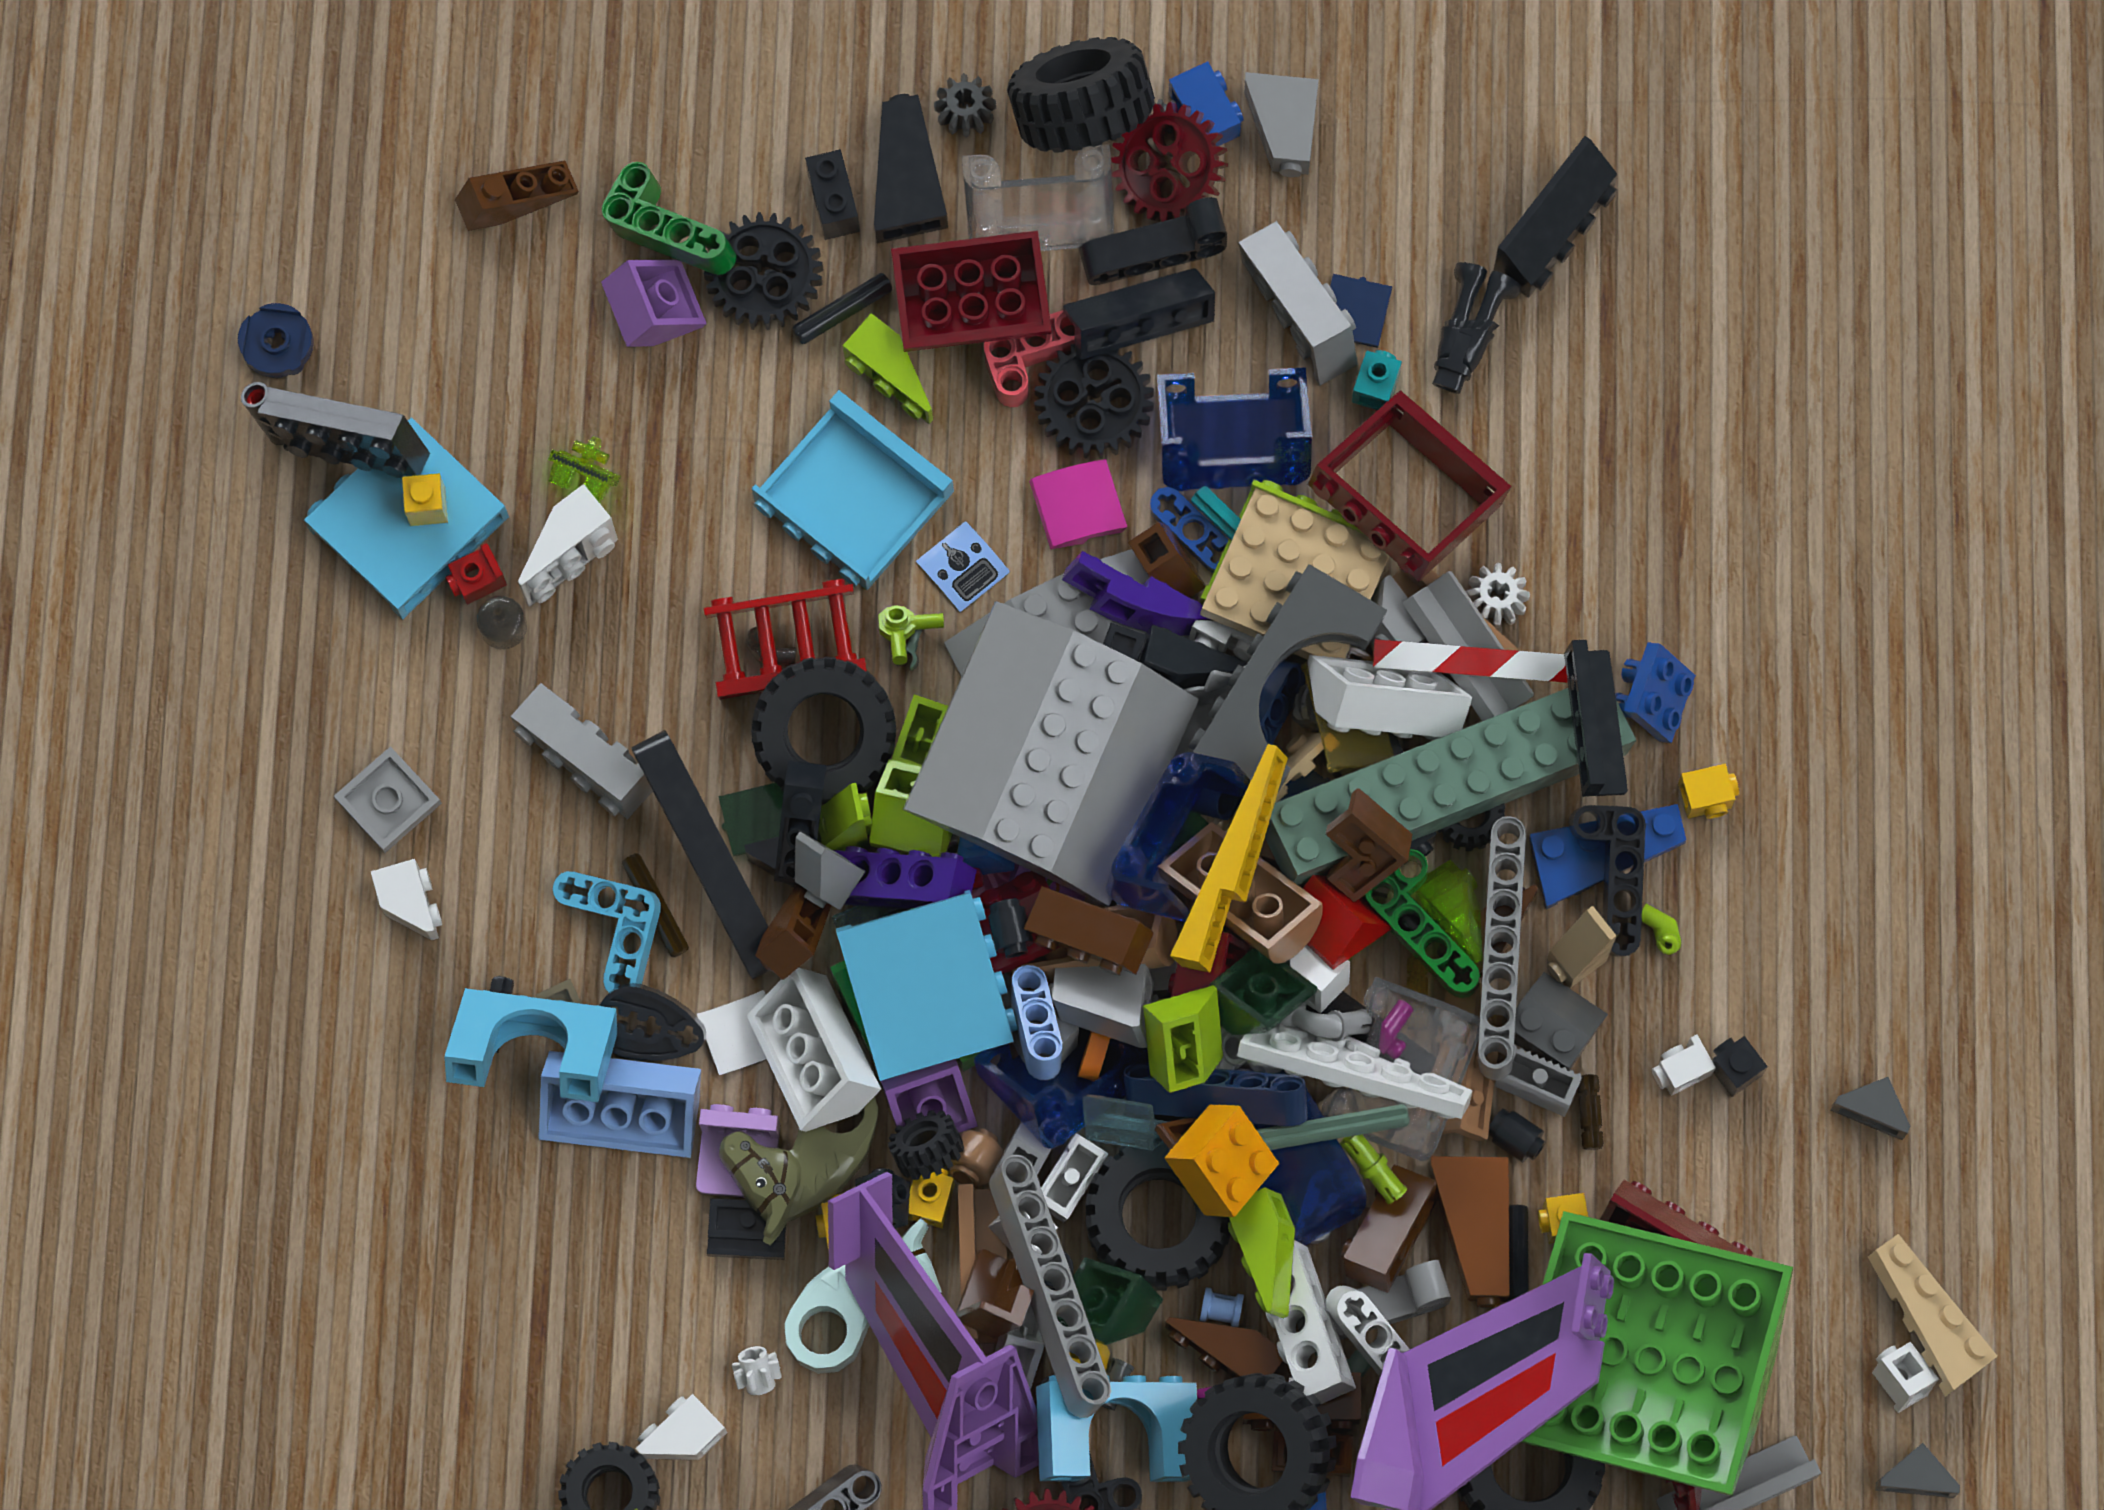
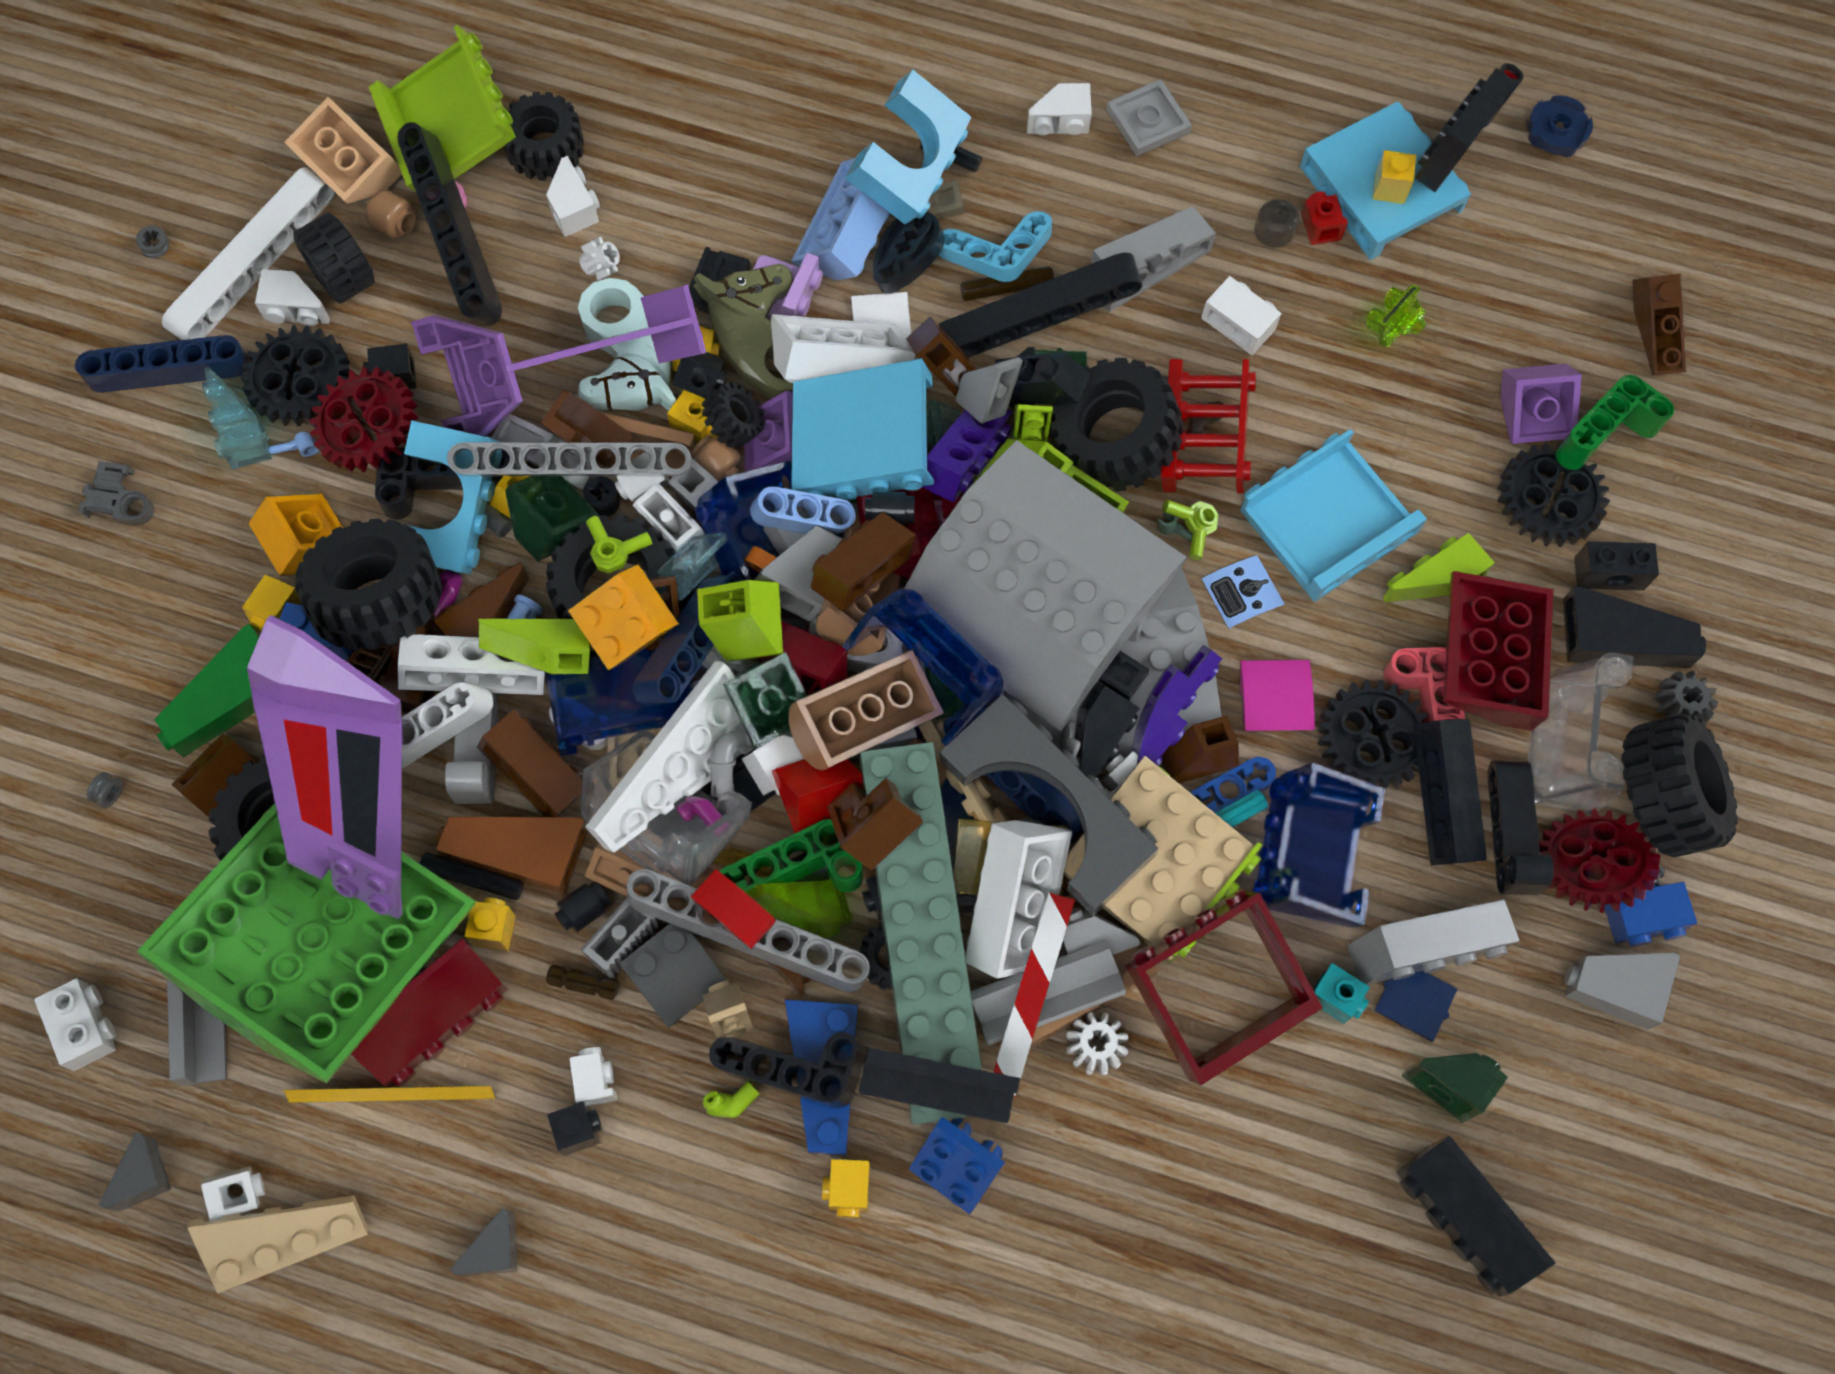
camera: 100 degrees right, 5 degrees down
white slope [518,484,618,607] -> none
black axle [793,273,892,344] -> none
yellow slope [1170,744,1288,973] -> none
sand green axle [1257,1104,1410,1150] -> none
lime pin [1340,1134,1407,1204] -> none
black piece [1432,262,1522,394] -> none
none -> yellow sticker [283,1086,496,1103]
none -> lime piece [586,516,652,573]
none -> red slope [690,869,776,949]
none -> white brick [1201,276,1282,355]
none -> clear green slope [1401,1053,1508,1123]

